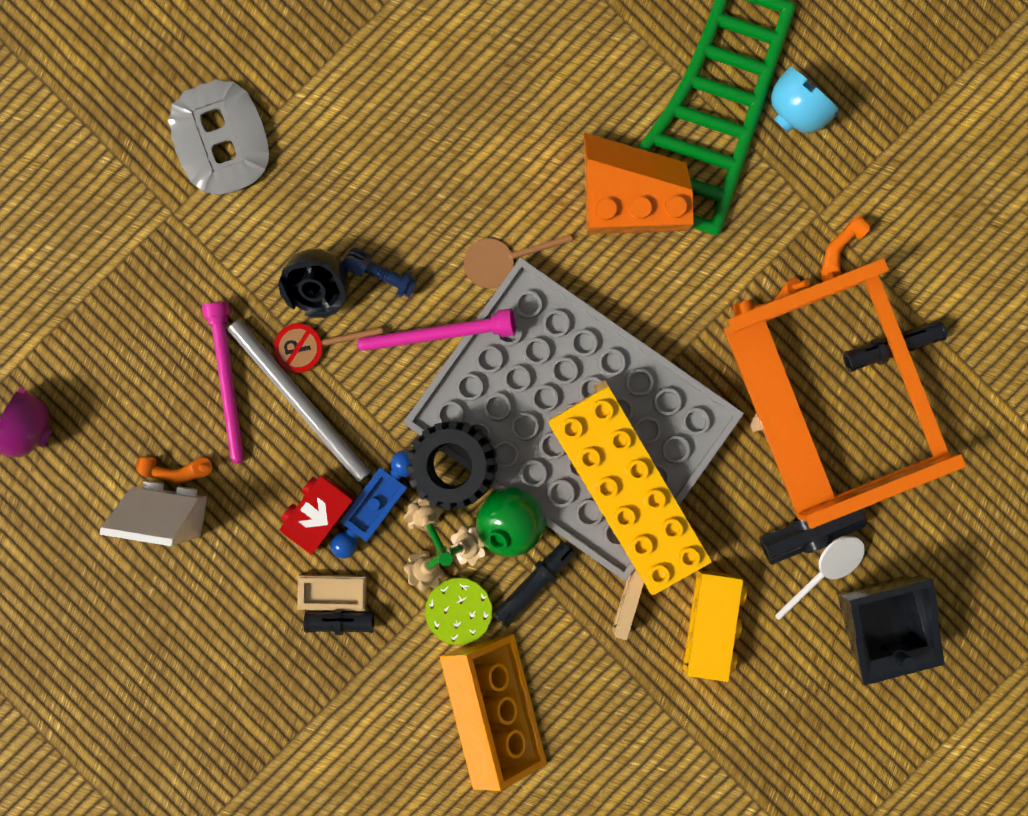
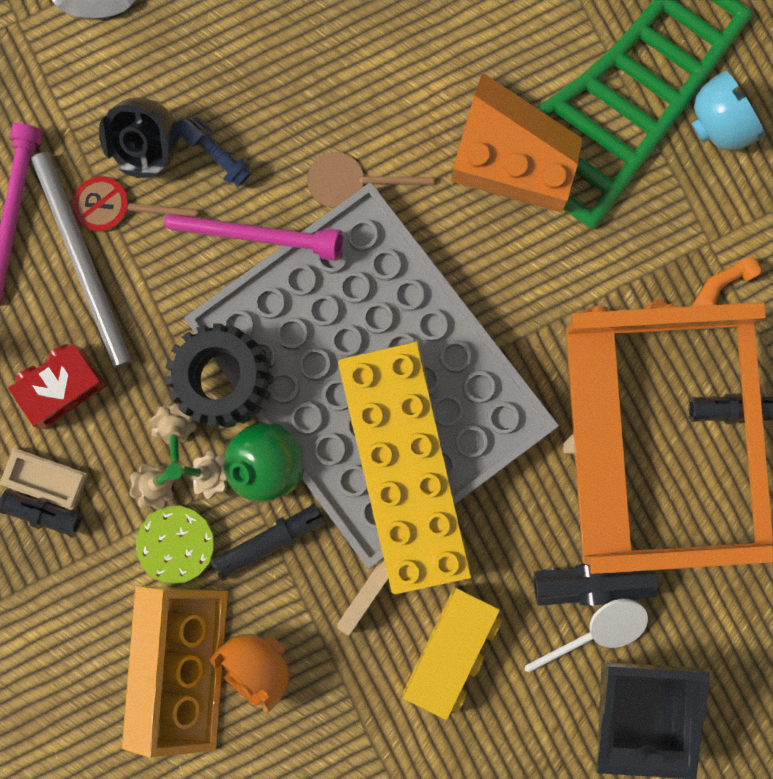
camera: 15 degrees right, 5 degrees down
blue plate [330,450,411,559] -> none
none -> orange cylinder [209,634,290,713]

